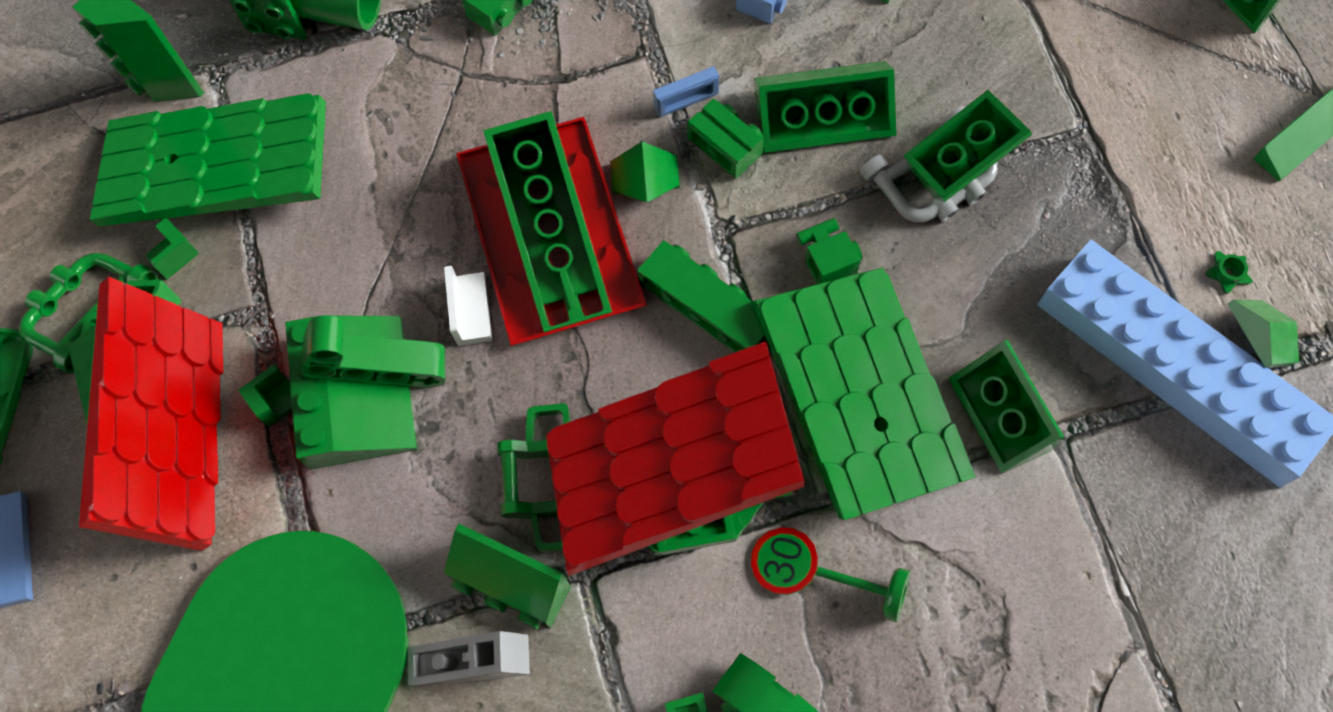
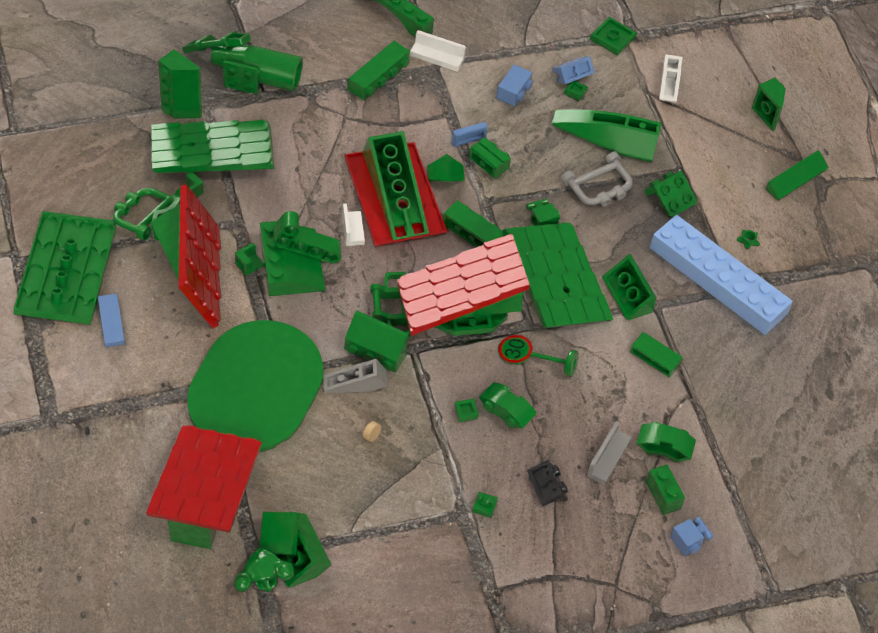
camera: 10 degrees left, 15 degrees down
green slope [754,61,897,153] -> none
green slope [903,90,1032,202] -> none
slope [1227,300,1299,368] -> none
none -> green wedge [552,109,662,163]
none -> green piece [630,332,683,378]
none -> green bracket [644,170,697,217]

